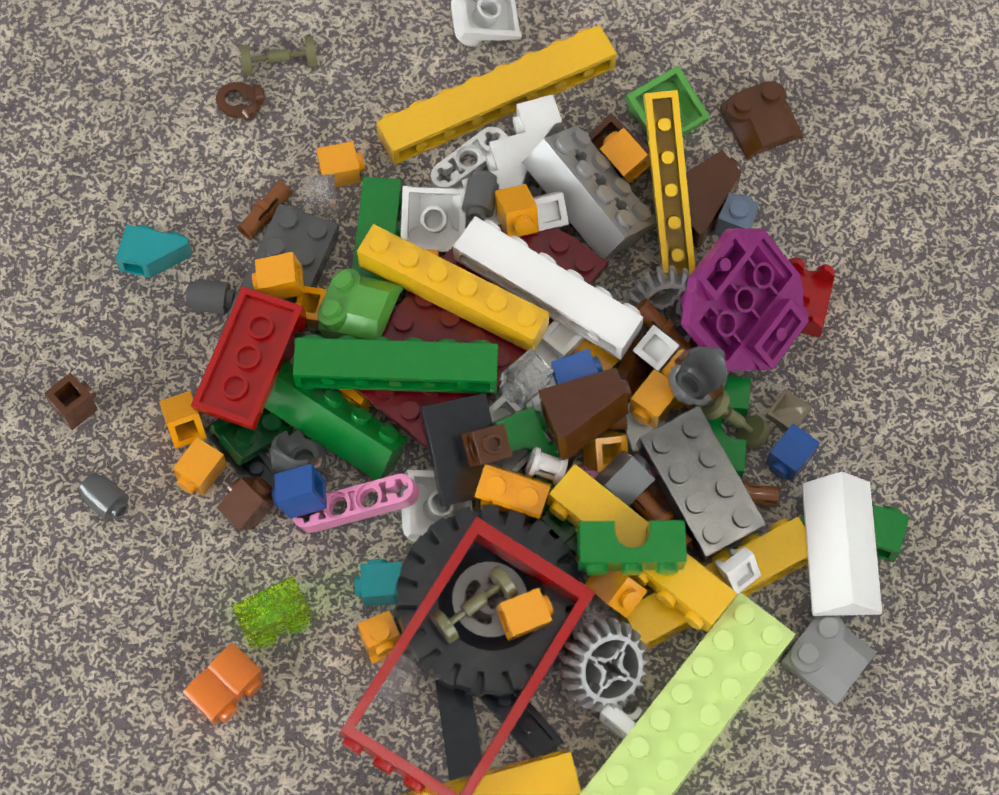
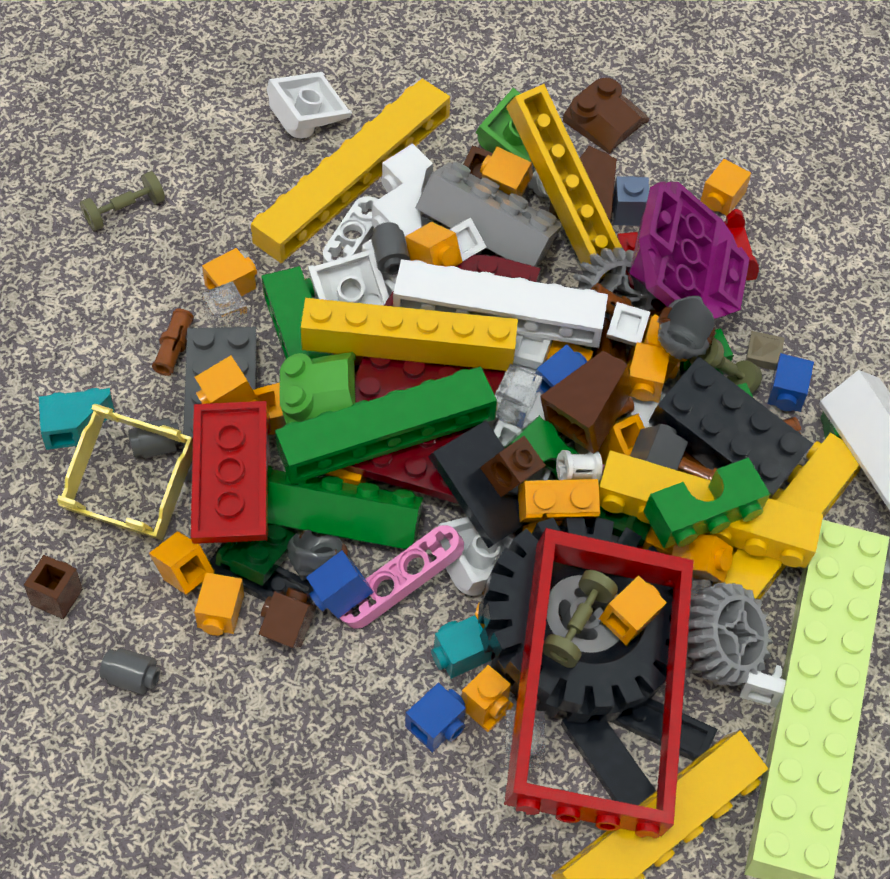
camera: 25 degrees left, 10 degrees down
orange brick [183,643,264,725] -> none
reddish brown piece [216,82,265,121] -> none
clear neon green brick [231,576,313,649] -> none
white tile [715,547,761,593] -> none
none -> light yellow piece [57,404,193,541]
none -> blue brick [405,682,466,753]
none -> light orange brick [701,159,751,216]

